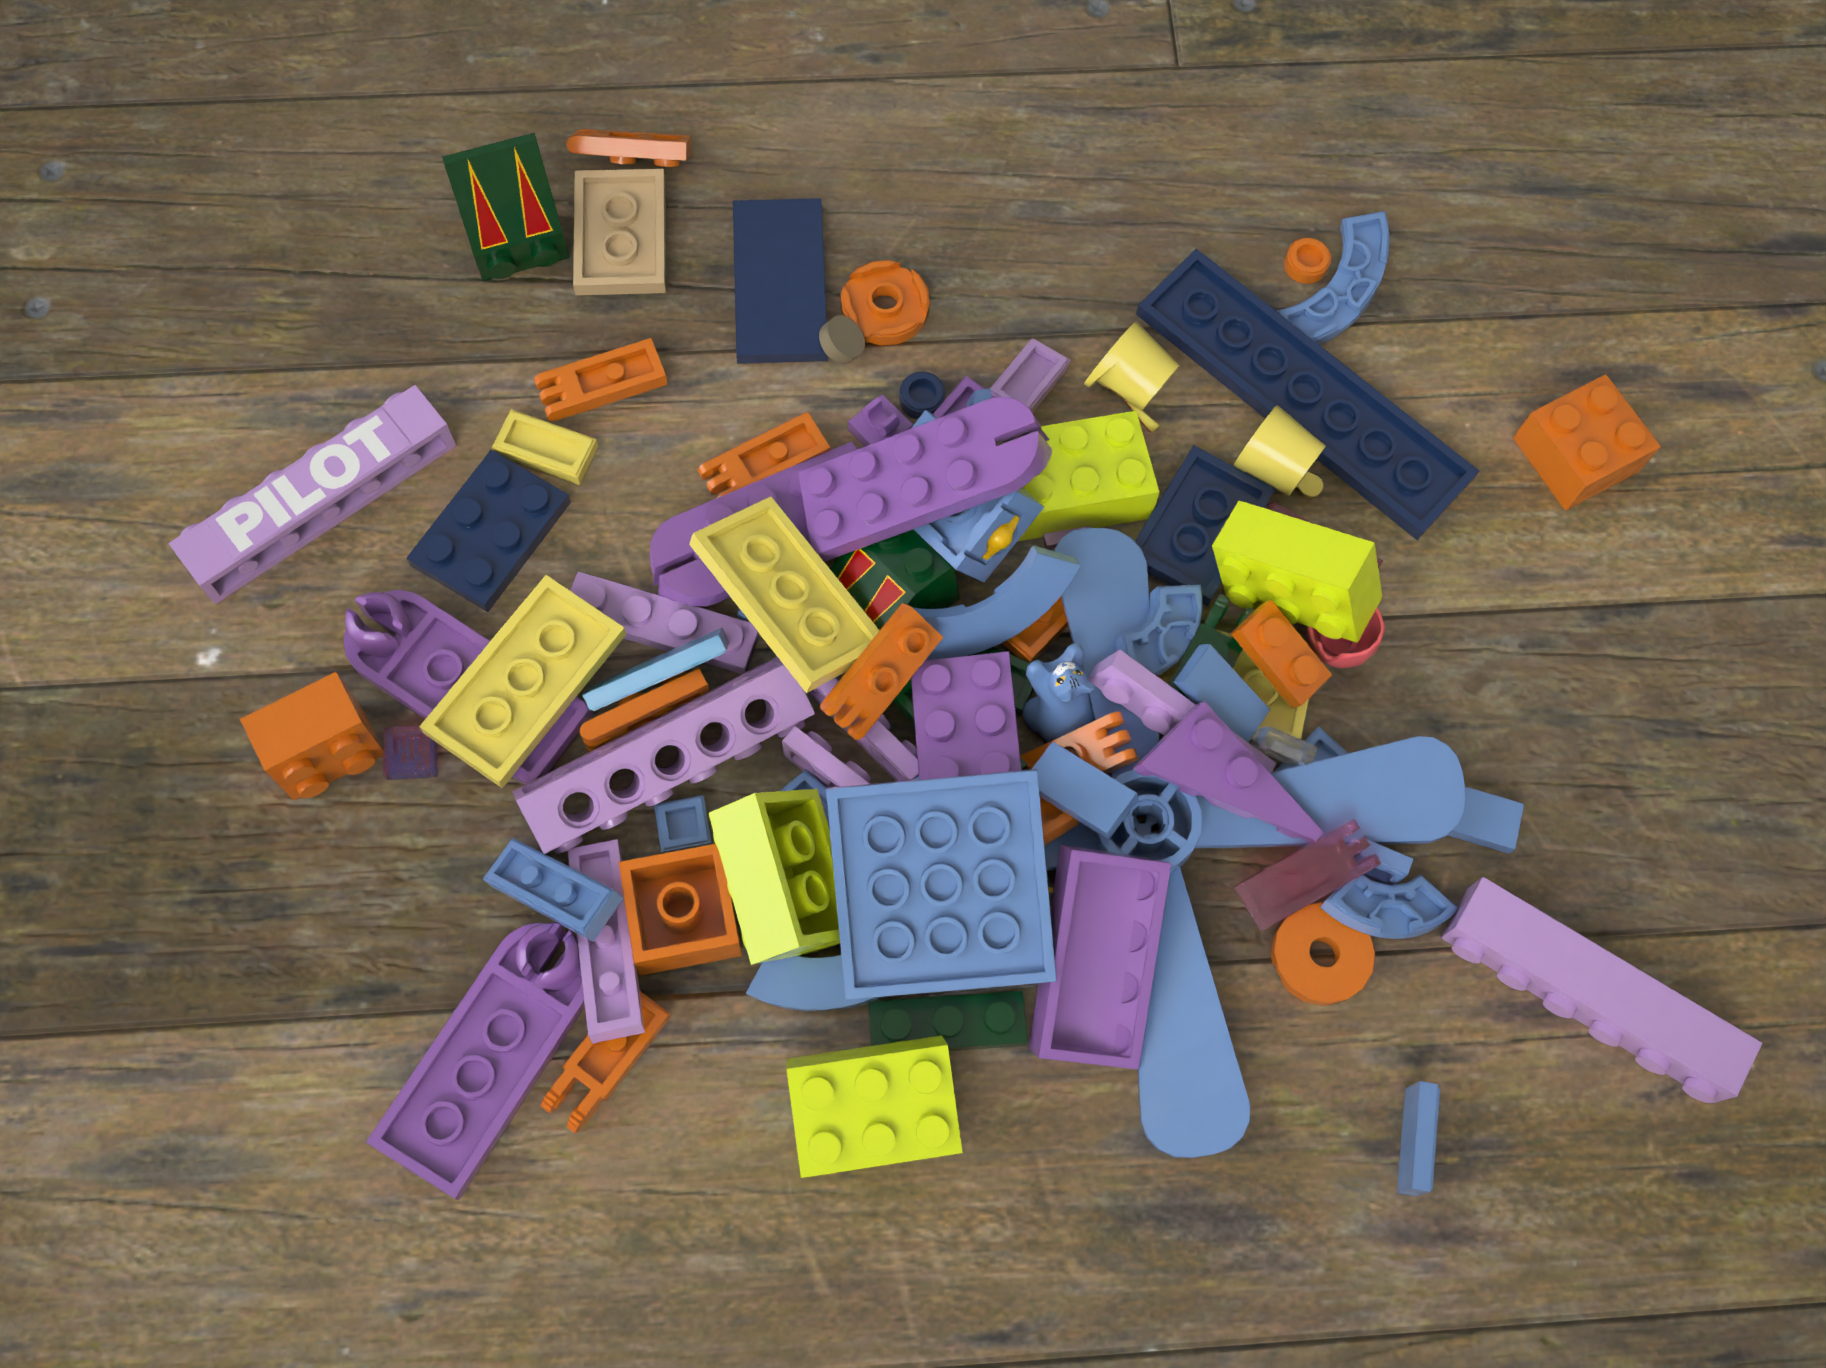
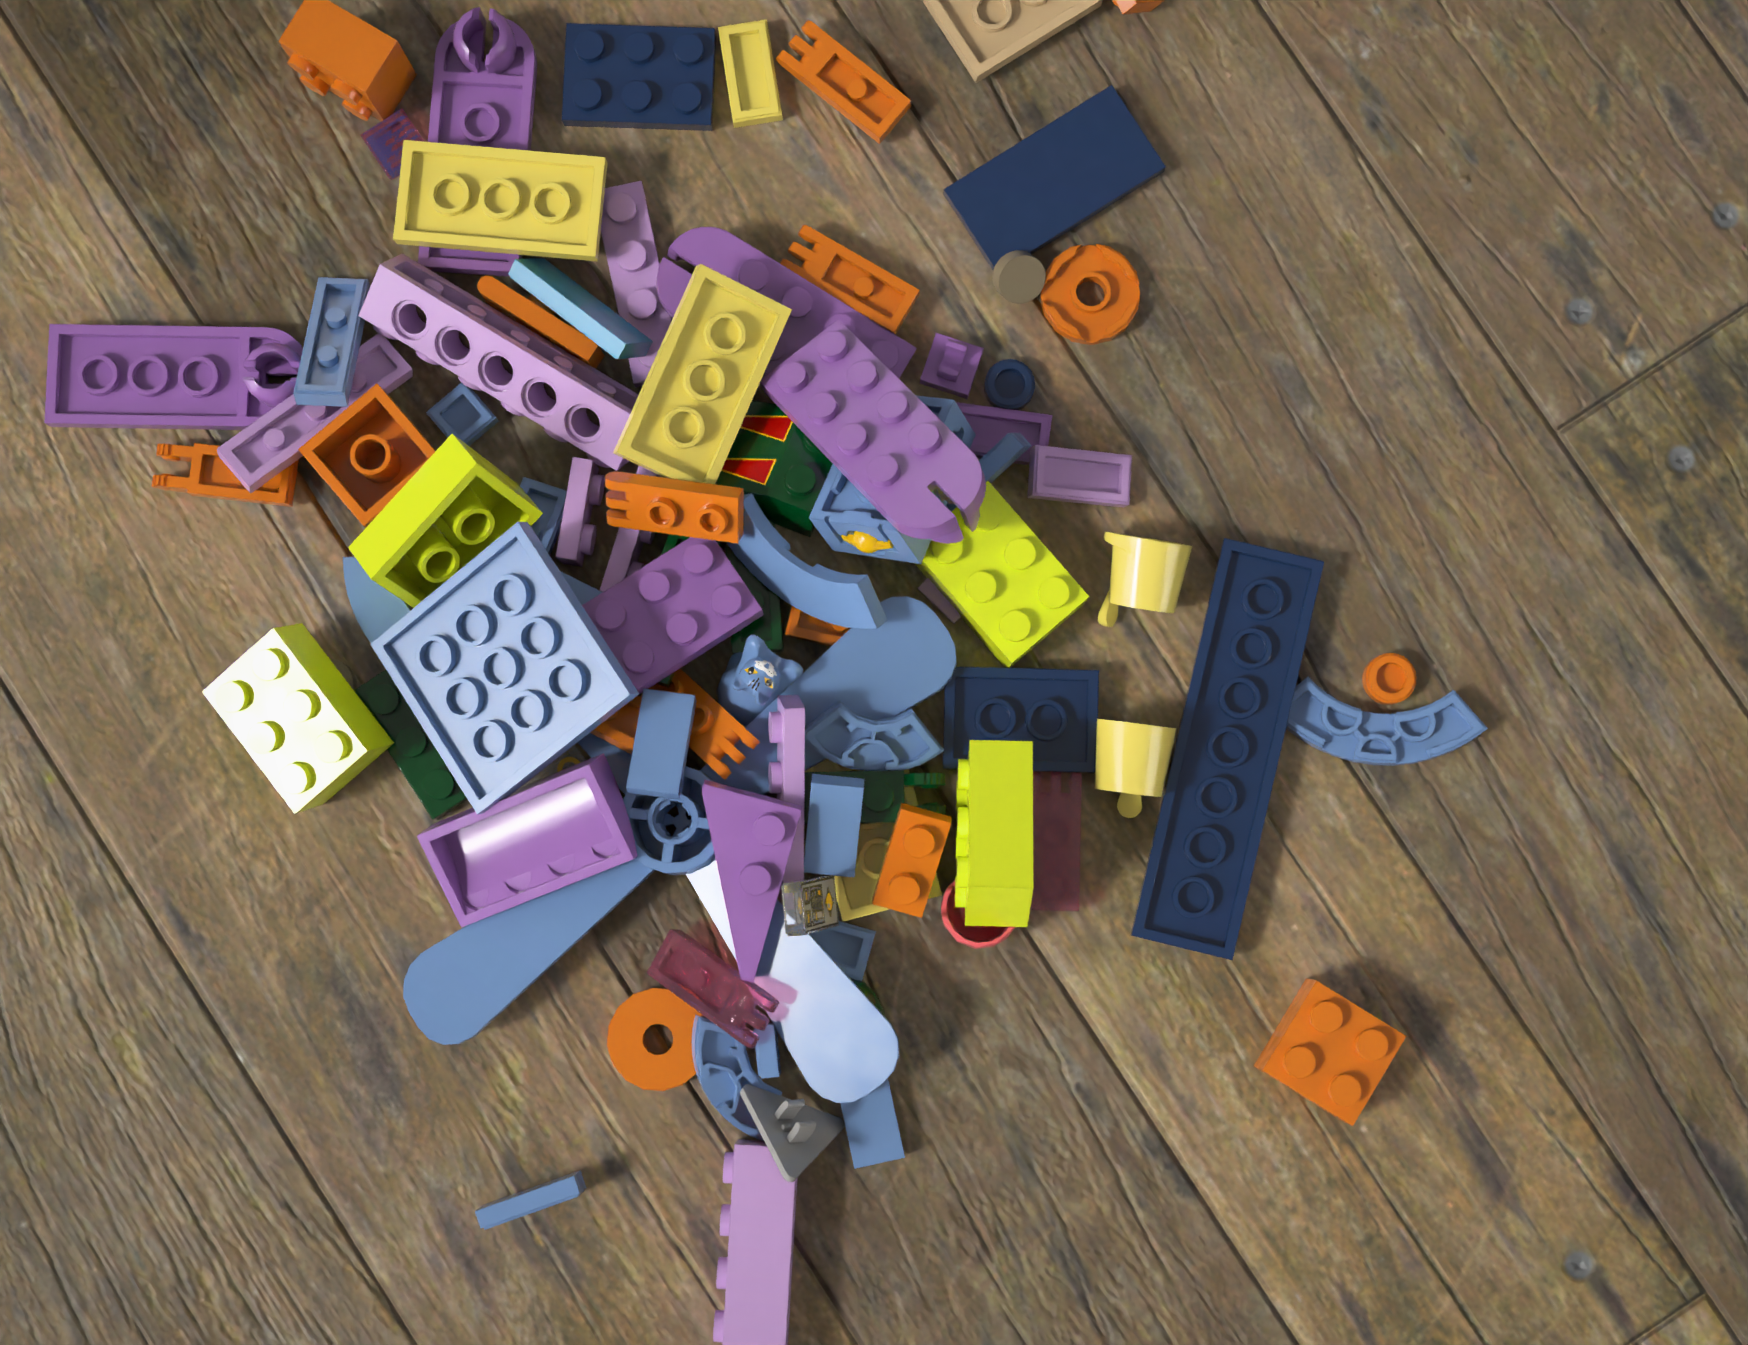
camera: 70 degrees right, 15 degrees up
none -> light grey piece [740,1084,845,1182]

